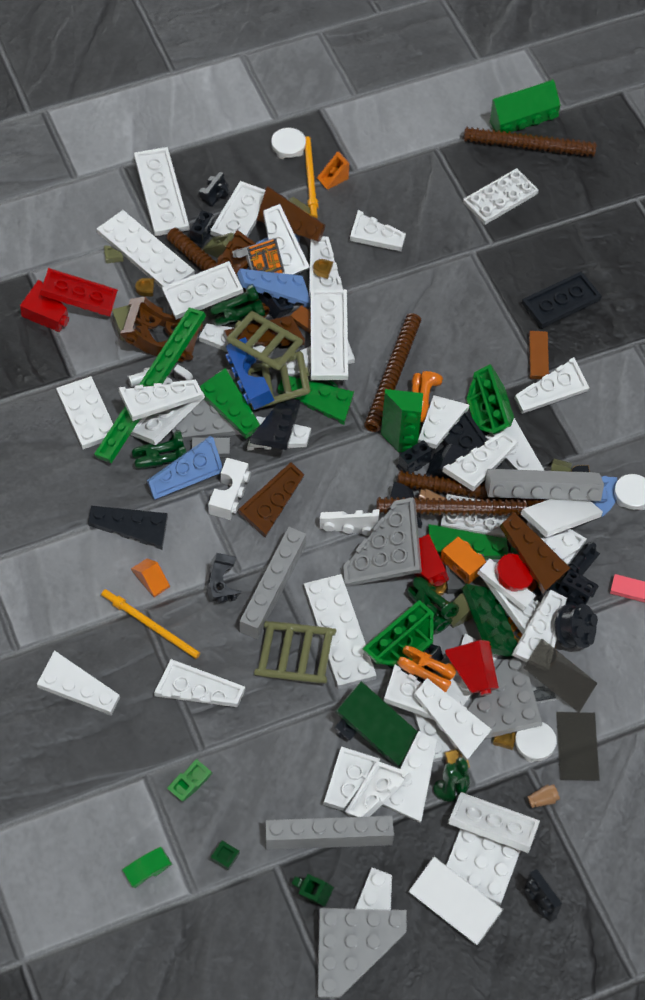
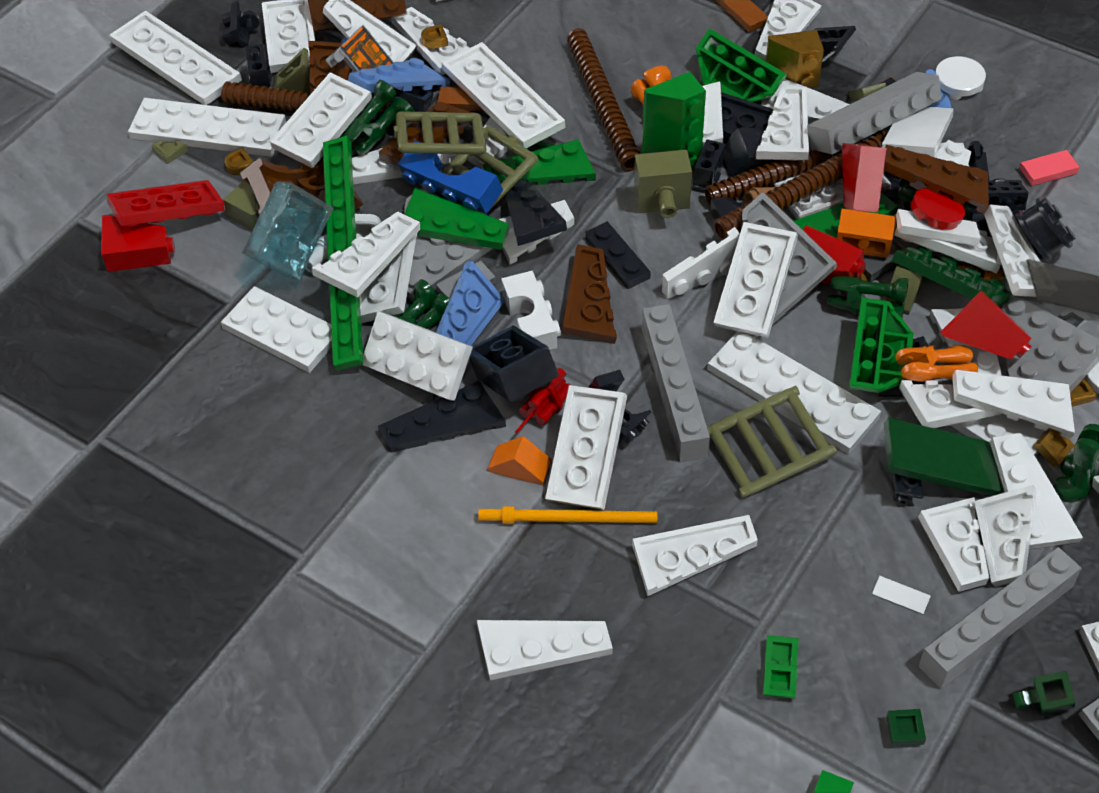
camera: 30 degrees left, 5 degrees down
none -> clear light blue brick [242,181,333,280]
none -> white plate [363,311,473,401]
none -> black brick [469,325,559,402]
none -> red piece [515,368,571,433]
none -> white plate [545,385,627,510]
none -> black plate [585,221,651,289]
none -> olive brick [634,150,692,218]
none -> white plate [713,222,798,338]
none -> pearl gold slope [766,30,824,88]
none -> black slope [814,26,856,64]
none -> slope [842,143,886,212]
none -> white sticker [872,576,931,614]

